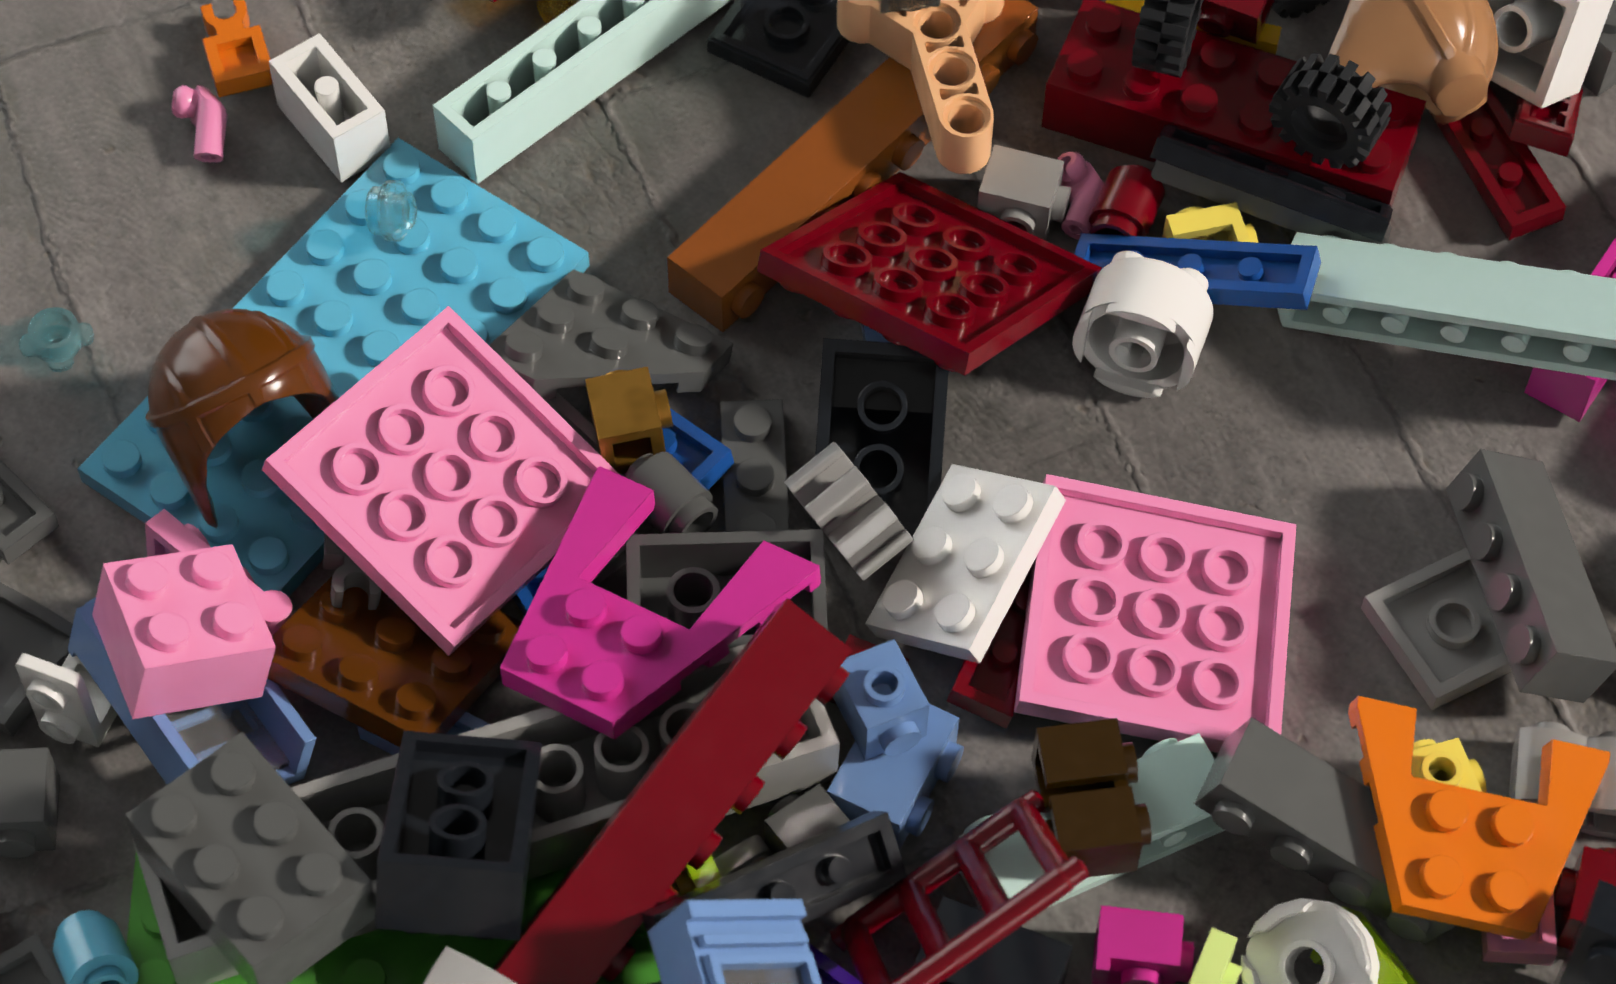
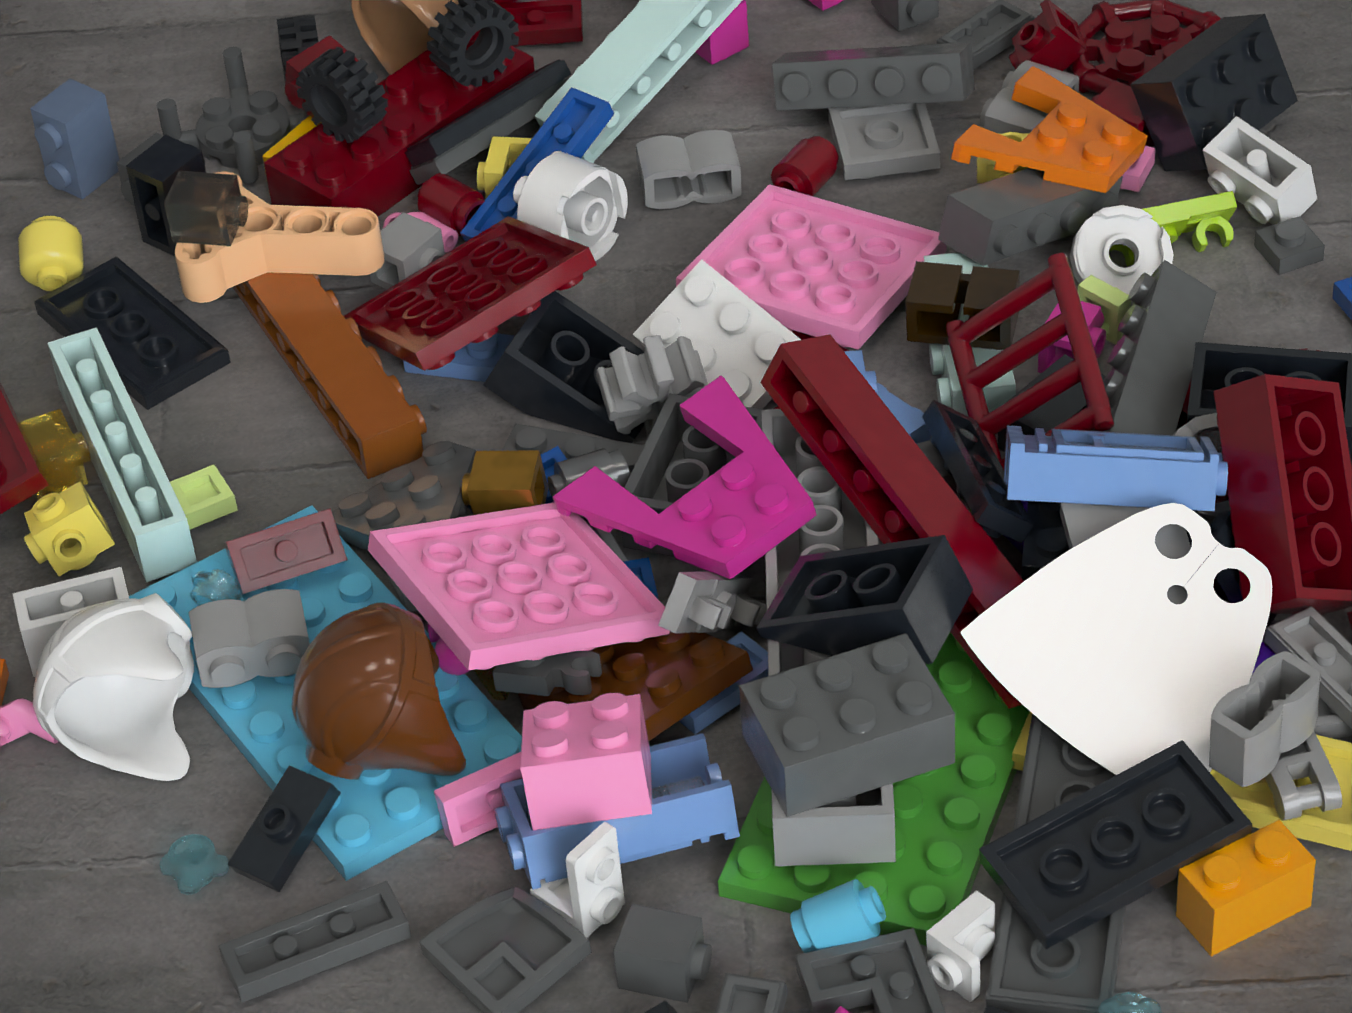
camera: 65 degrees left, 15 degrees down
none -> light yellow brick [24,481,115,577]
none -> white piece [33,593,194,781]
none -> yellowish green plate [170,464,238,529]
none -> light grey brick [189,589,310,688]
none -> plate [224,508,347,595]
none -> black plate [228,765,341,892]
none -> light grey brick [636,130,741,209]
none -> light grey plate [658,571,767,633]
none -> dark red brick [771,136,839,197]

